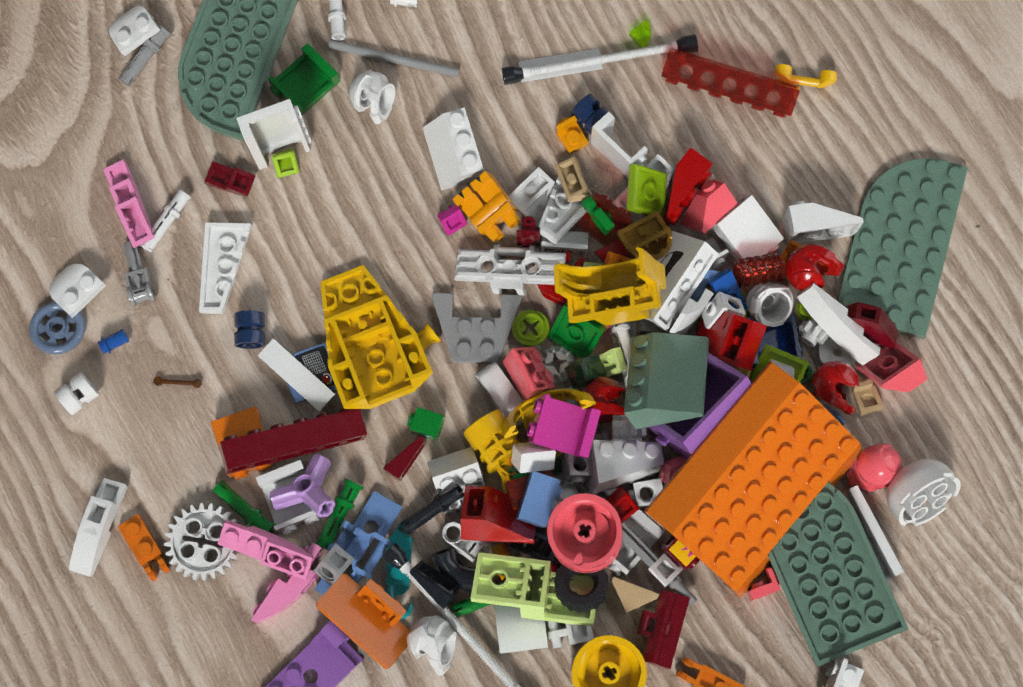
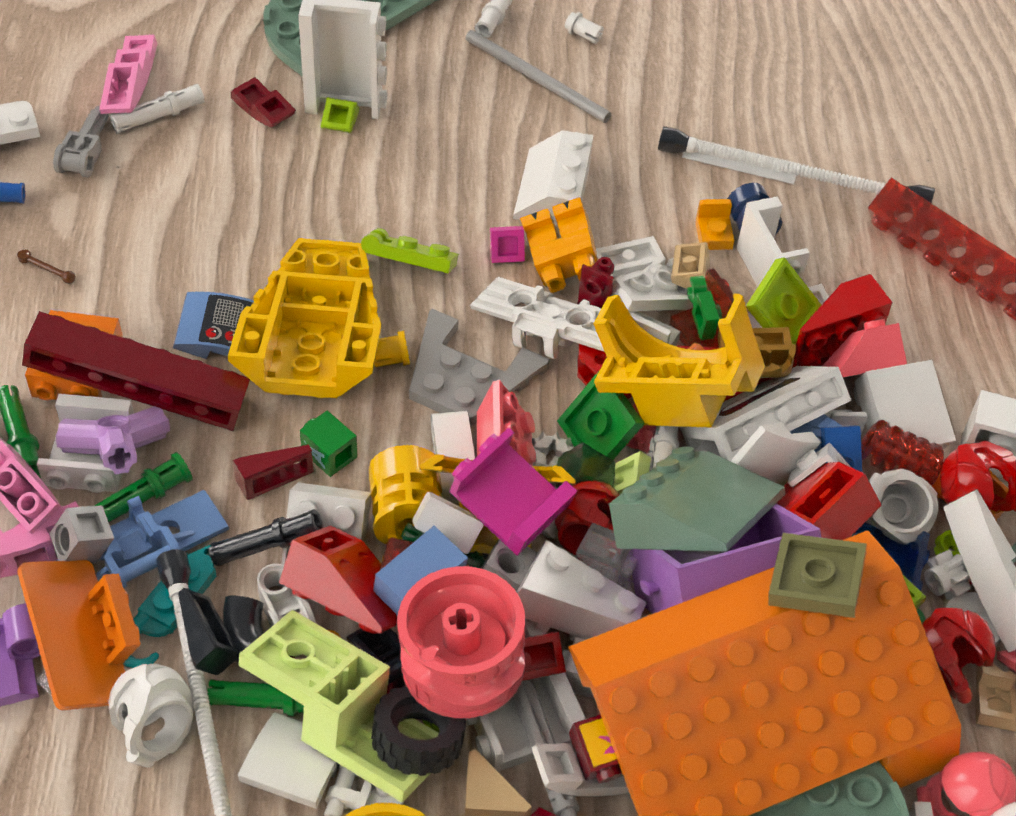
camera: 20 degrees right, 25 degrees down
white wing [199,223,252,314] -> none
dark blue wheel [234,310,265,349] -> none
white sticker [258,339,335,412] -> none
green panel [268,43,340,115] -> none
white helmet [349,69,396,124] -> none
lime gear [512,310,549,347] -> none
clear neon green tile [629,19,651,48] -> none
none -> lime plate [361,228,459,274]
none -> olive plate [768,533,867,618]

